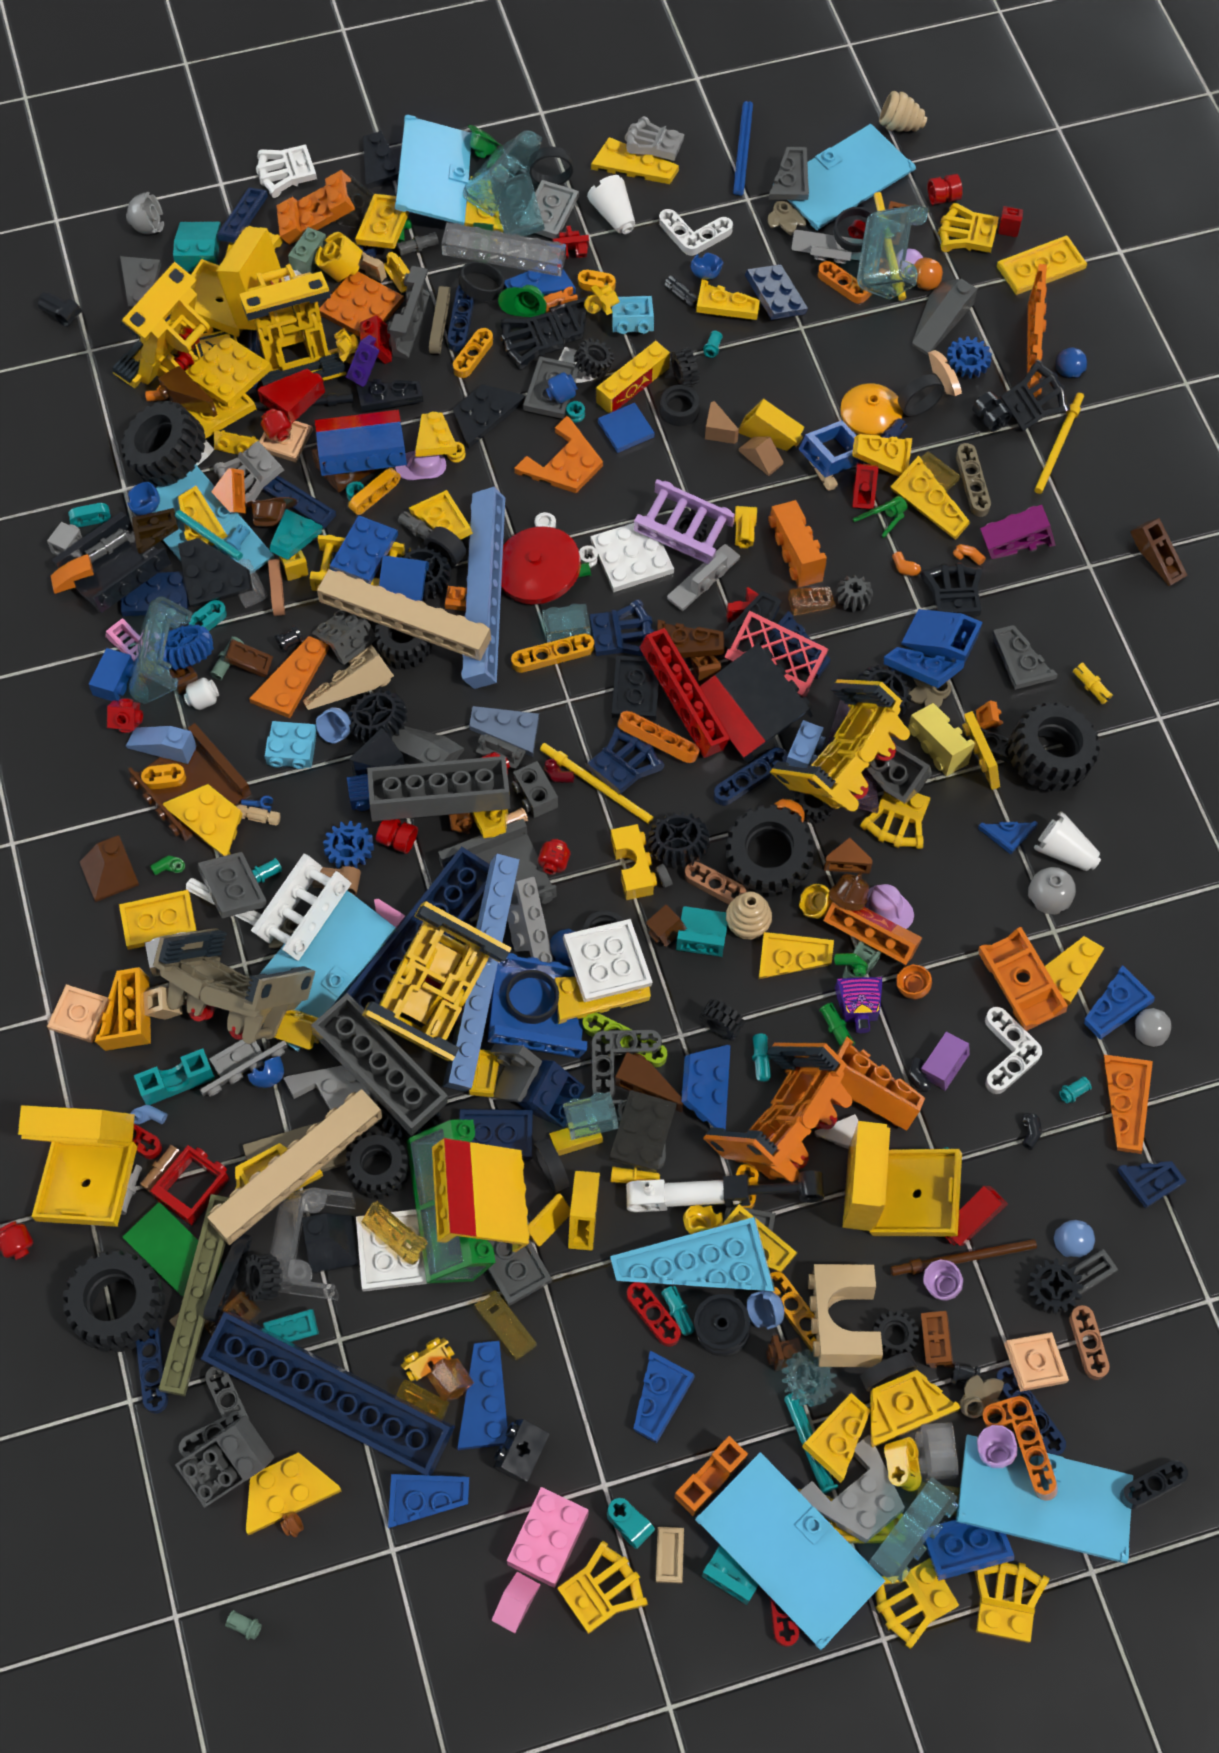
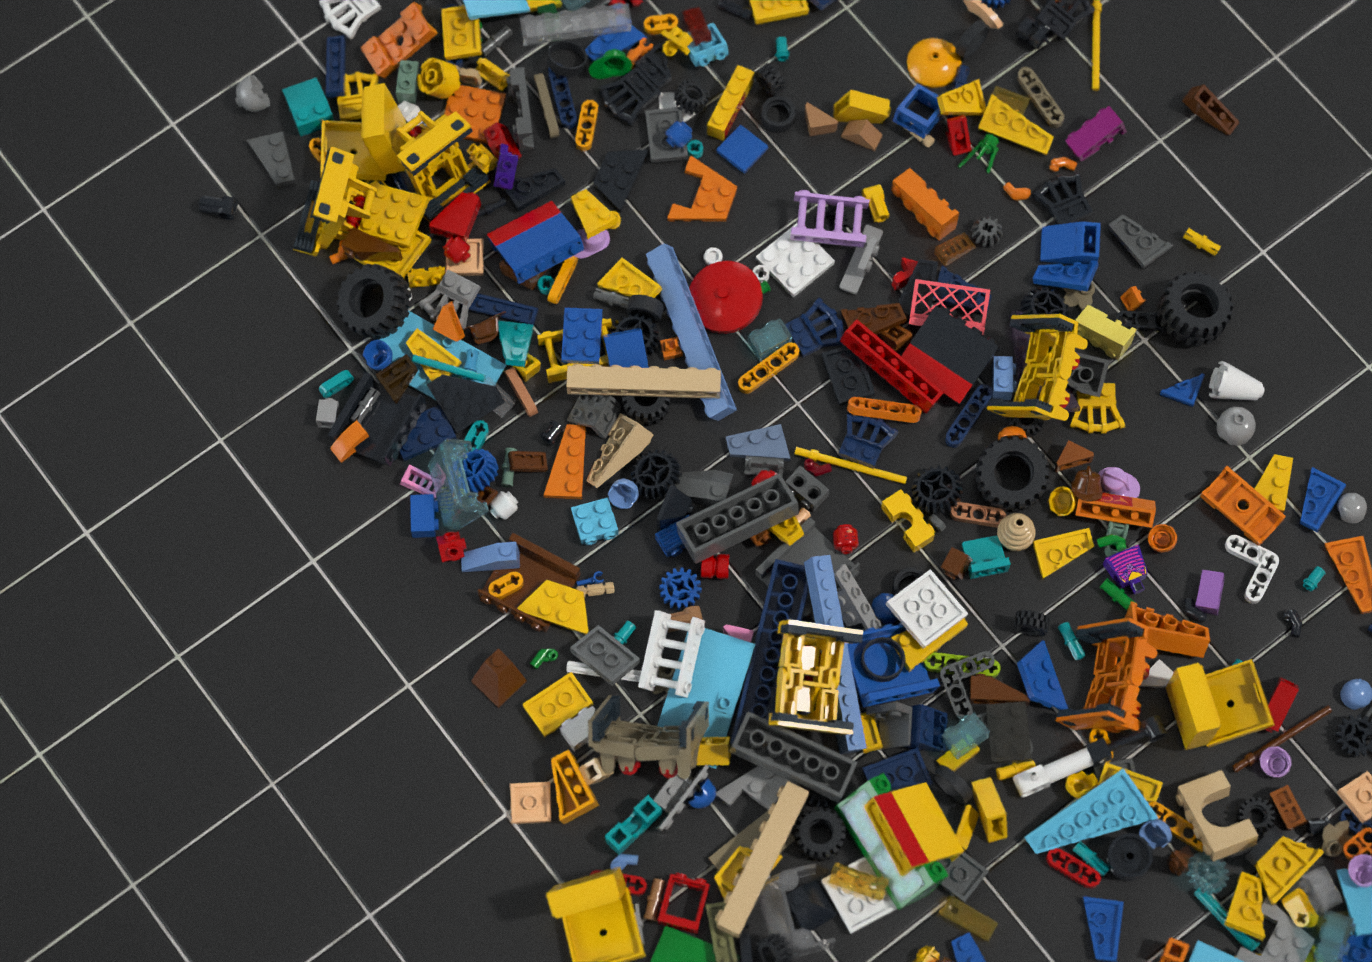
camera: 20 degrees left, 5 degrees up
yellow wing [962,711,1000,790] -> none
none -> clear red plate [682,7,713,46]

